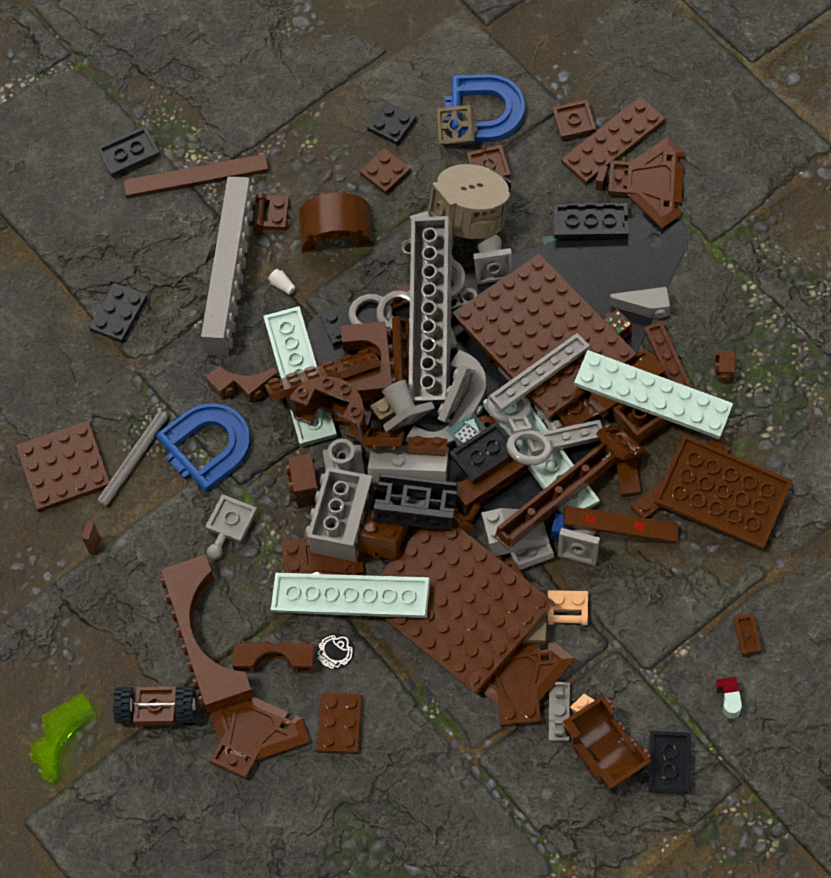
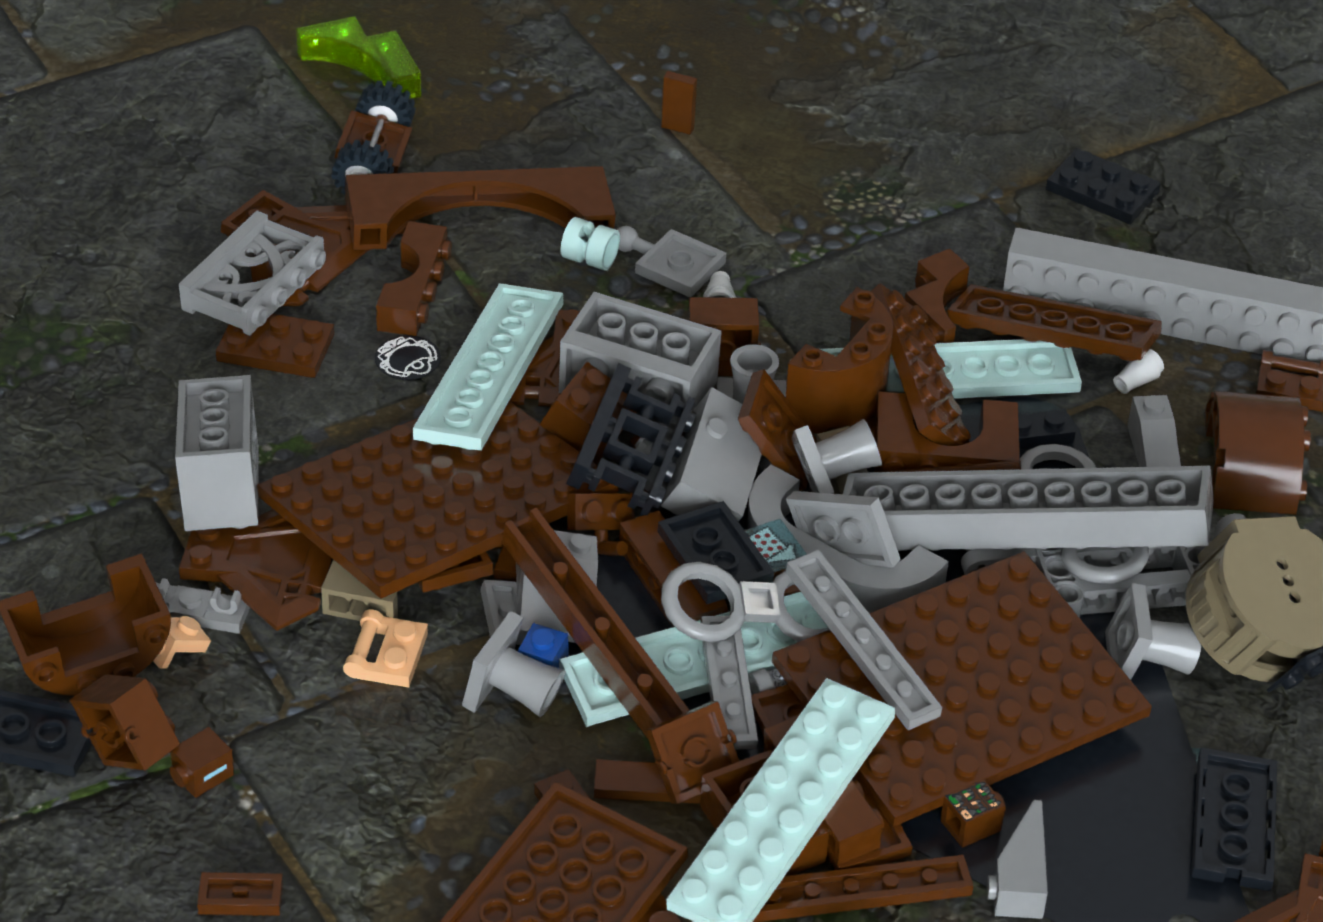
camera: 90 degrees right, 20 degrees down
reddish brown plate [16,420,109,512] -> none
light grey axle [98,412,167,506] -> none
blue piece [156,403,250,492] -> none
reddish brown plate [407,436,448,455] -> none
reddish brown tile [563,506,678,544] -> none
leg [715,676,742,719] -> none
none -> reddish brown brick [70,674,180,771]
none -> reddish brown brick [169,727,234,798]
none -> light grey brick [175,375,259,531]
none -> light grey fence [179,211,326,336]
none -> light aqua wheel [560,217,620,271]
none -> white cone [703,271,736,298]
none -> reddish brown plate [947,284,1162,361]
none -> light grey slope [1127,395,1181,467]

